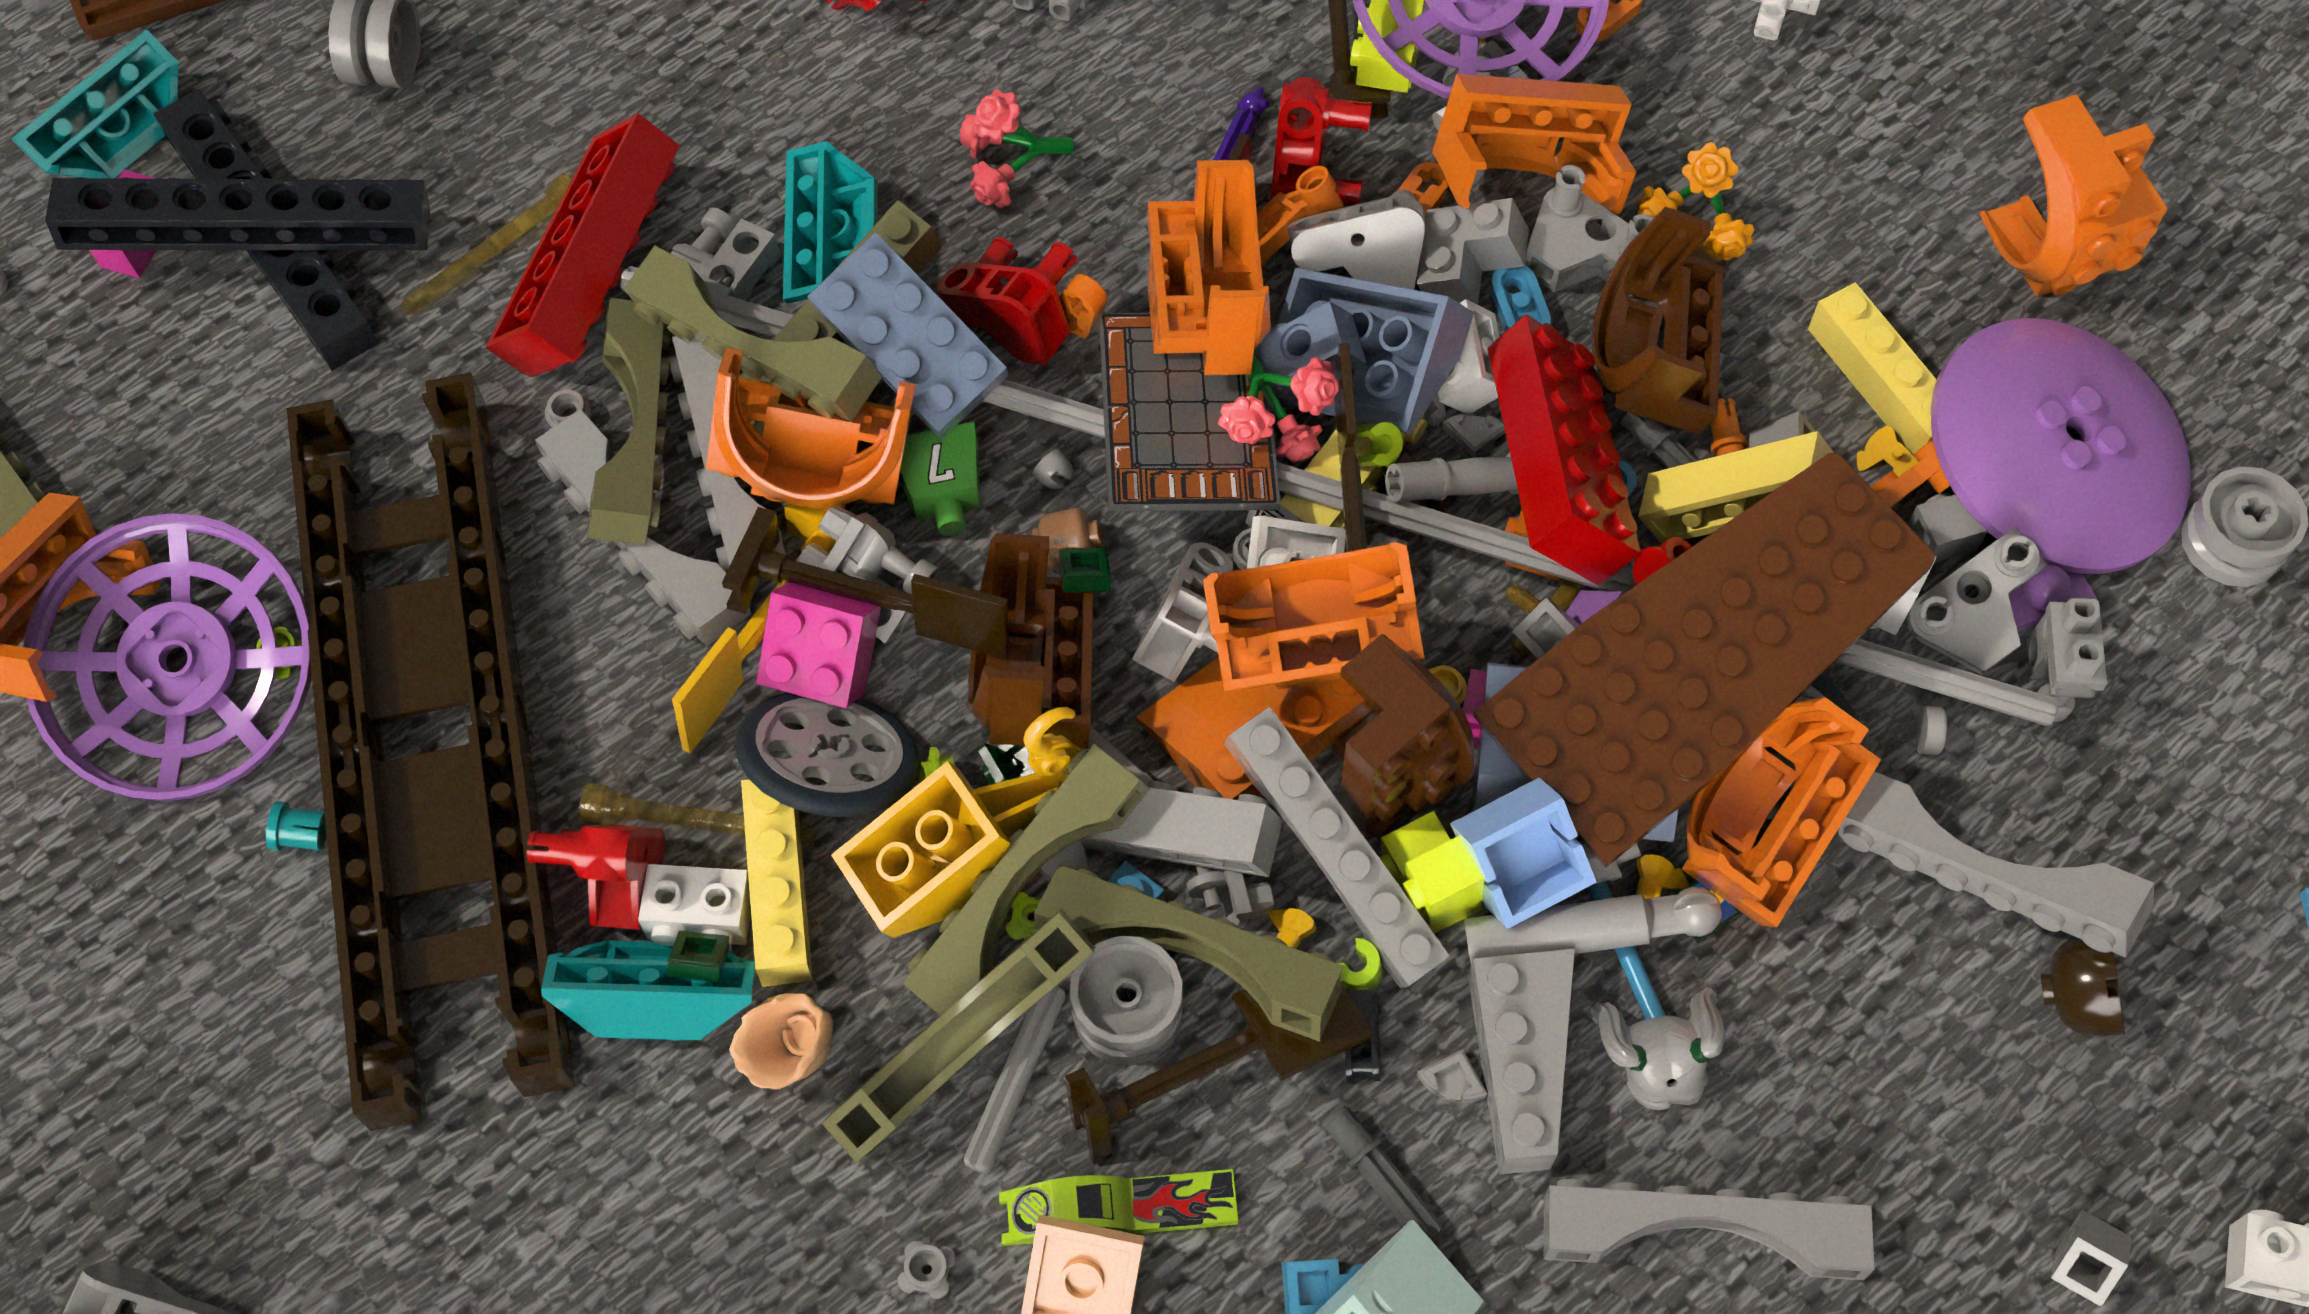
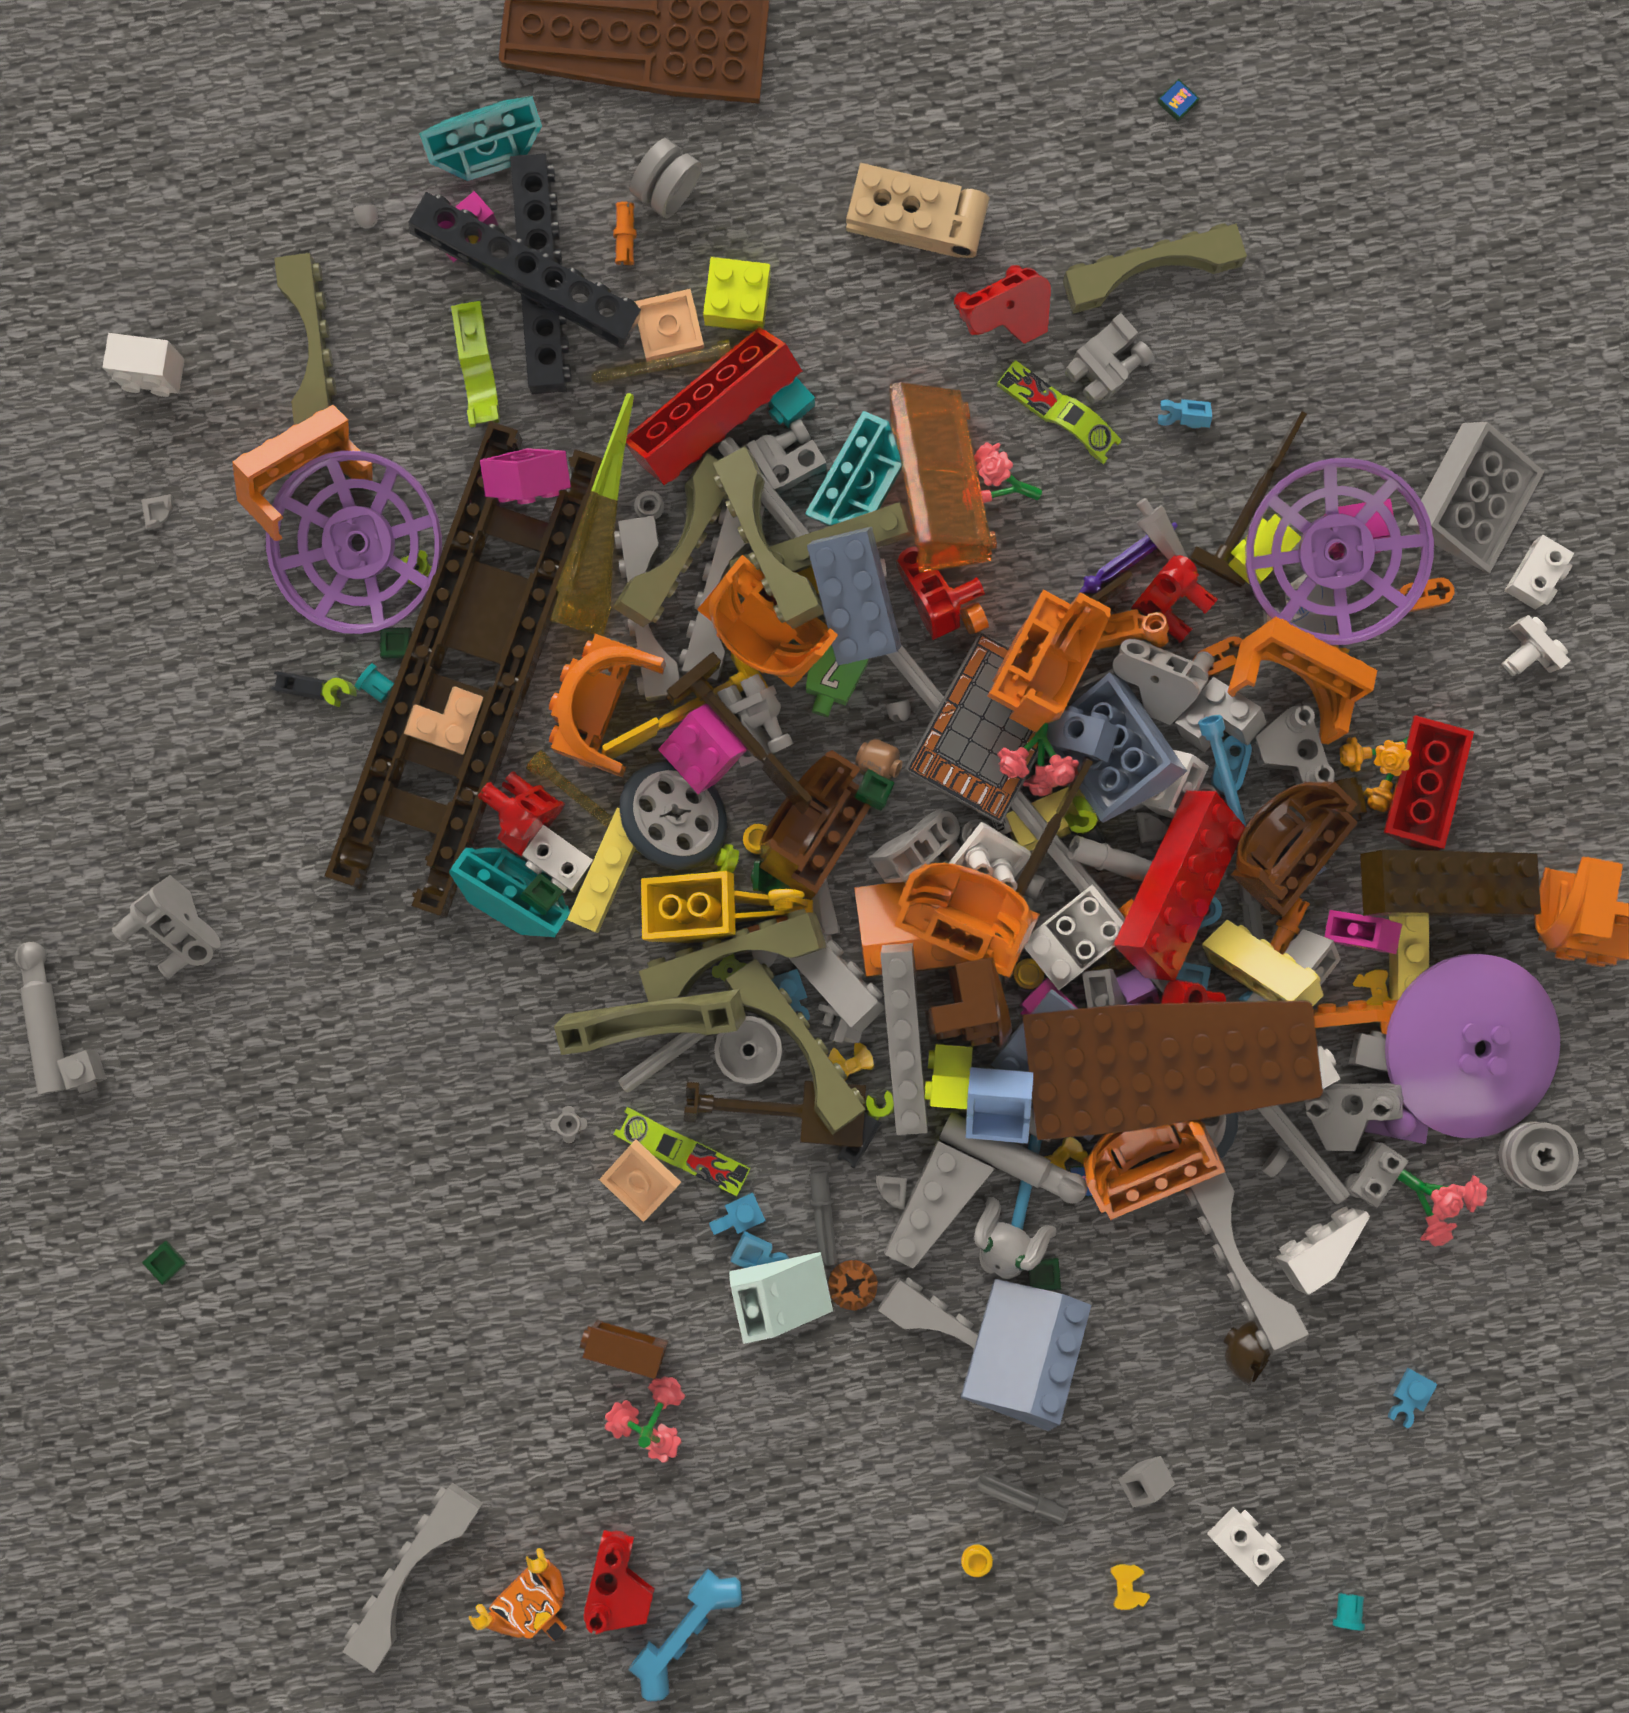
camera: 30 degrees right, 20 degrees up
light nougat hair [729,993,833,1090] -> none
none -> black piece [271,671,357,708]
none -> dark green tile [380,627,412,659]
none -> light nougat plate [404,687,483,755]
none -> lime piece [451,301,500,428]
none -> dark pink brick [480,448,571,504]
none -> orange piece [549,634,666,778]
none -> clear yellow plate [550,393,634,636]
none -> orange pin [613,202,637,265]
none -> light nougat plate [634,289,704,362]
none -> neon yellow brick [703,257,771,331]
none -> dark azure plate [709,1192,766,1235]
none -> yellow plate [743,824,767,854]
none -> teal brick [768,377,815,429]
none -> dark orange gear [828,1260,878,1311]
none -> clear orange windscreen [889,383,997,572]
none -> slope [960,1279,1091,1431]
none -> piece [997,360,1122,464]
none -> white slope [1024,884,1124,990]
none -> dark green tile [1028,1258,1061,1291]
none -> light grey bar [1136,498,1188,560]
none -> dark azure piece [1198,715,1246,844]
none -> white slope [1275,1207,1370,1295]
none -> dark pink brick [1324,910,1402,954]
none -> dark brown brick [1360,849,1541,917]
none -> red slope [1384,715,1474,851]
none -> coral plant [1397,1169,1488,1246]

